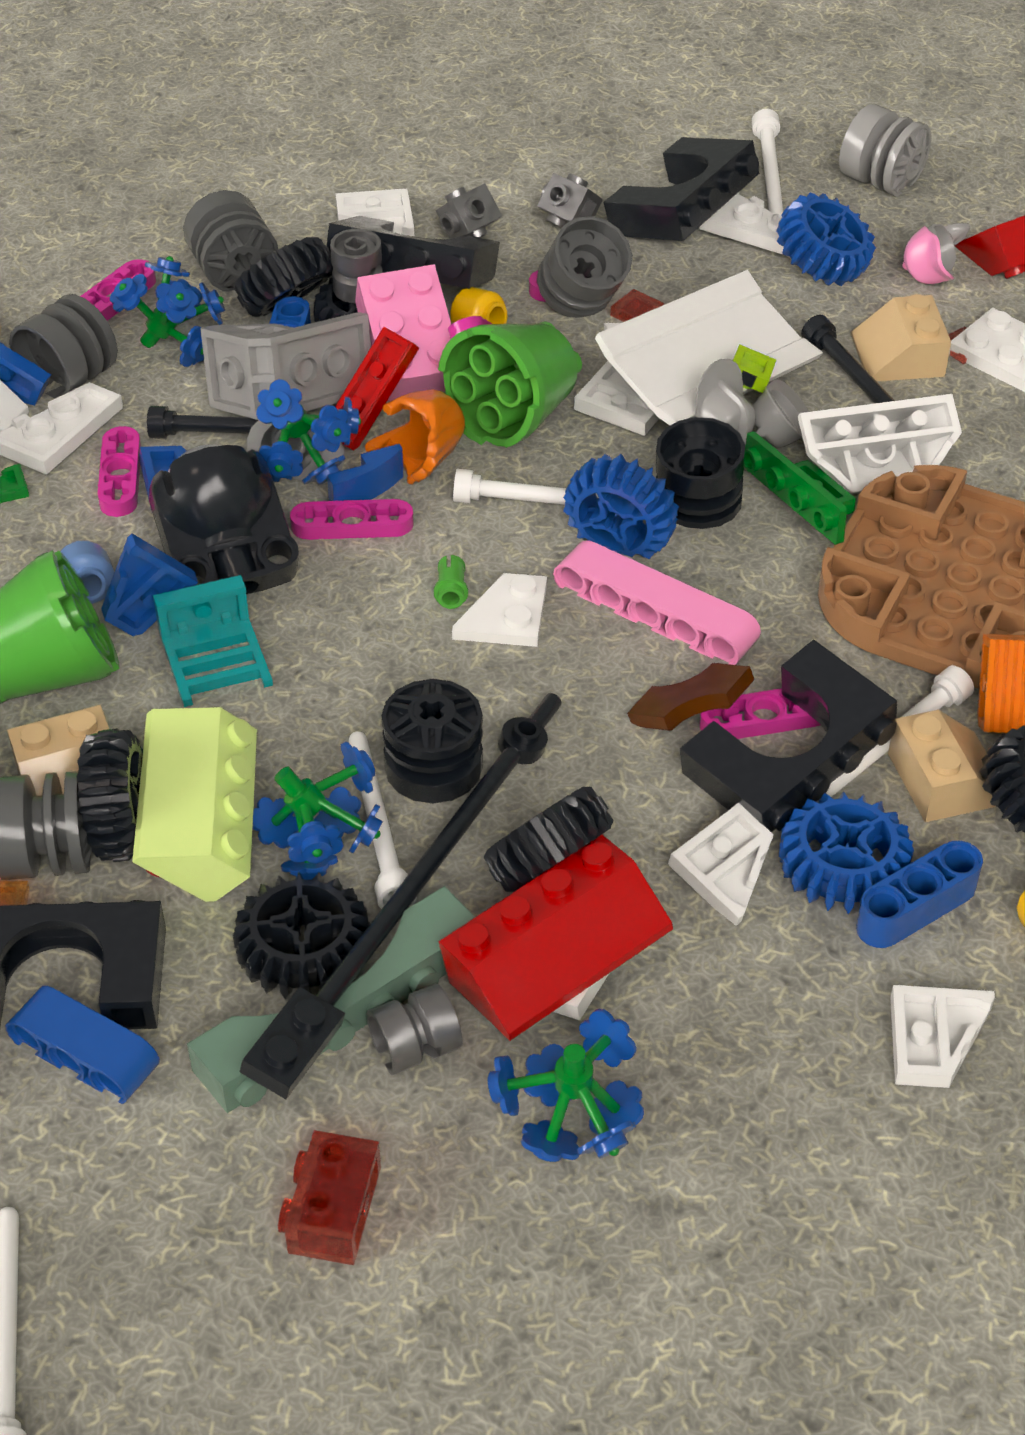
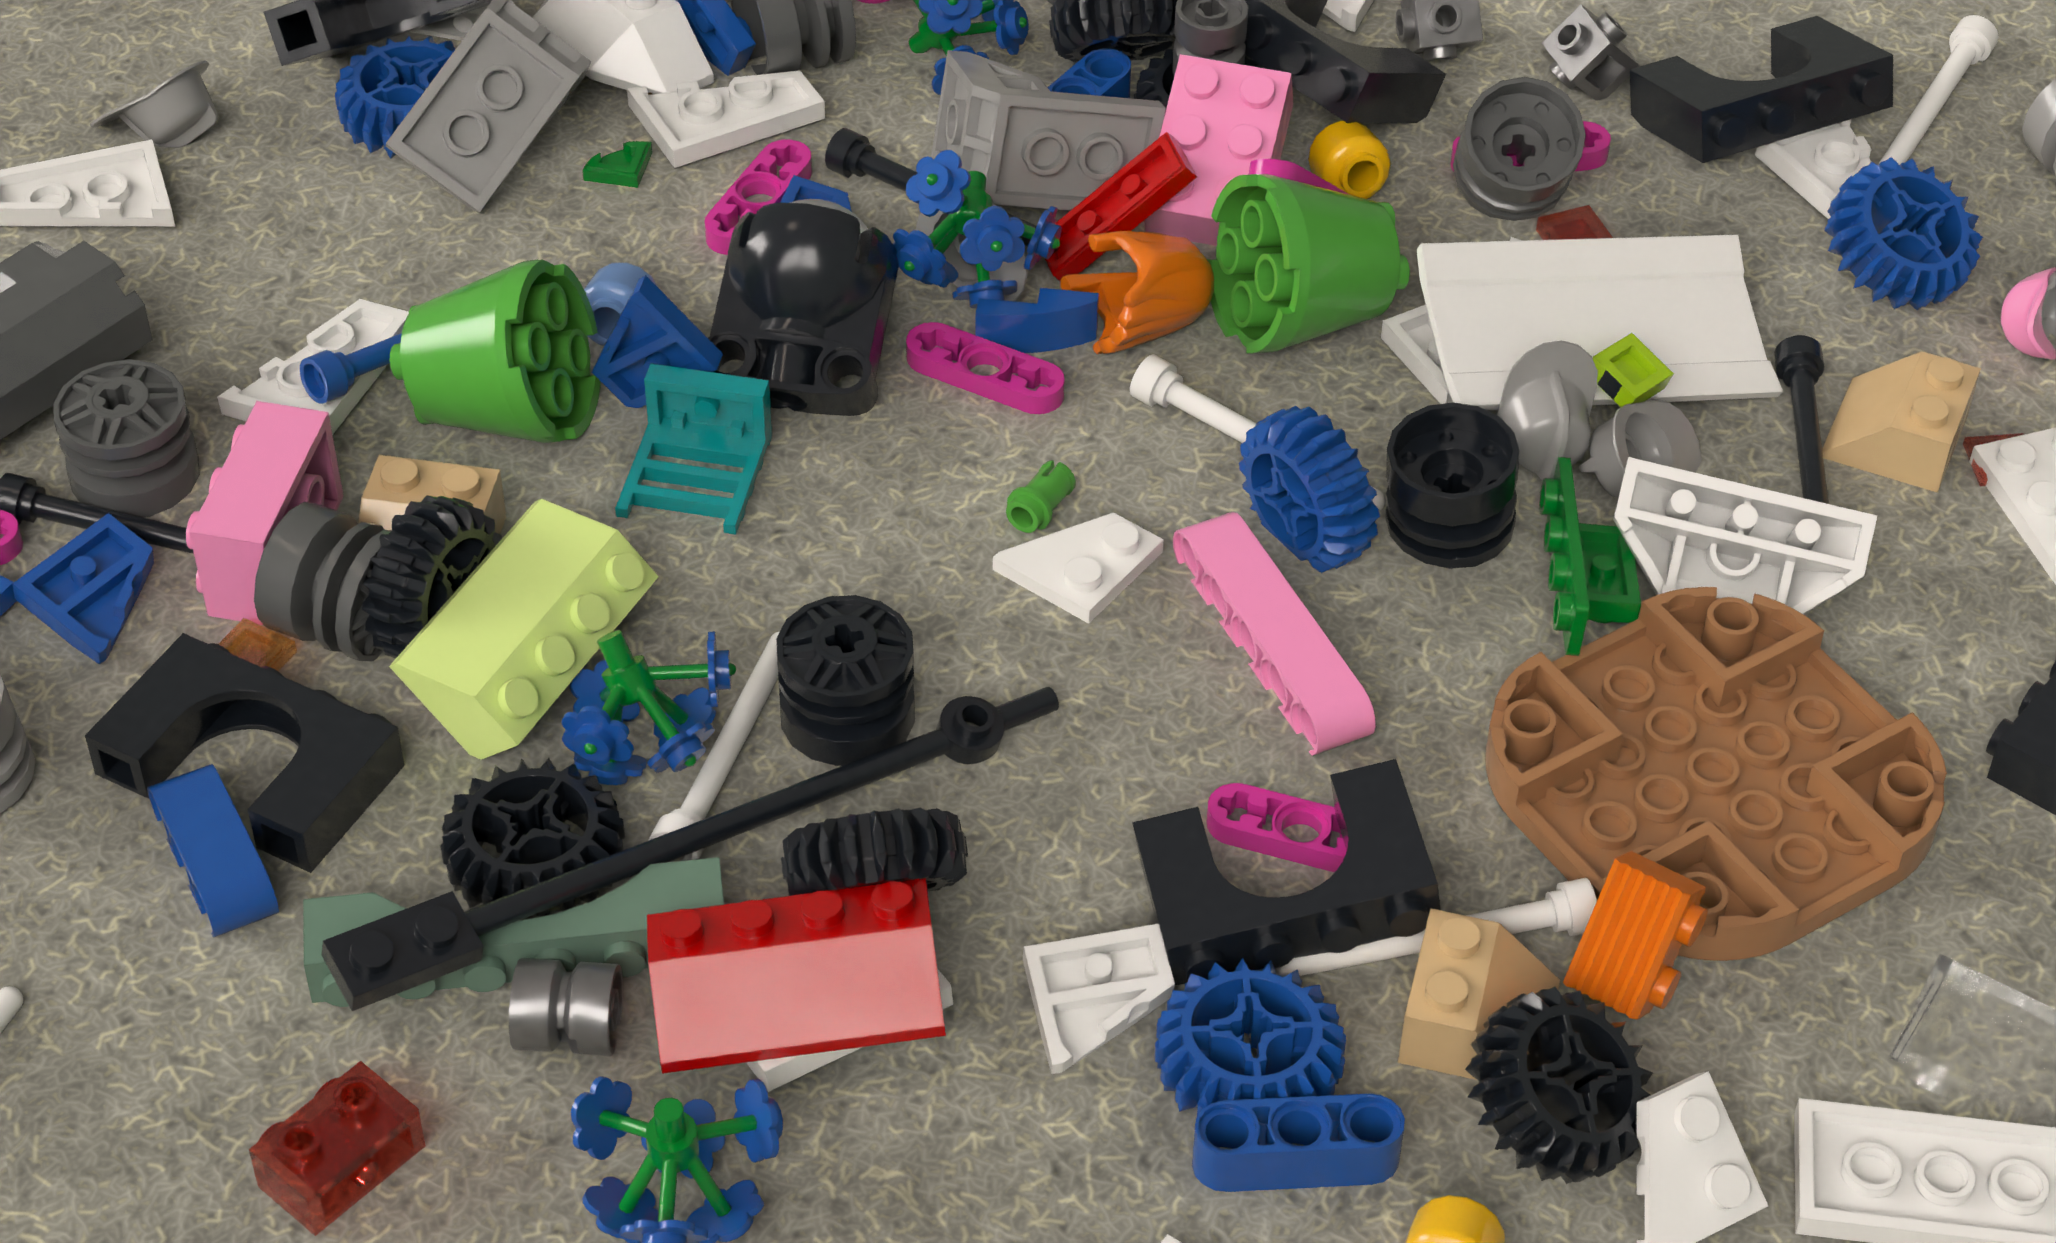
camera: 30 degrees right, 0 degrees up
reddish brown tile [627,663,755,731] -> none

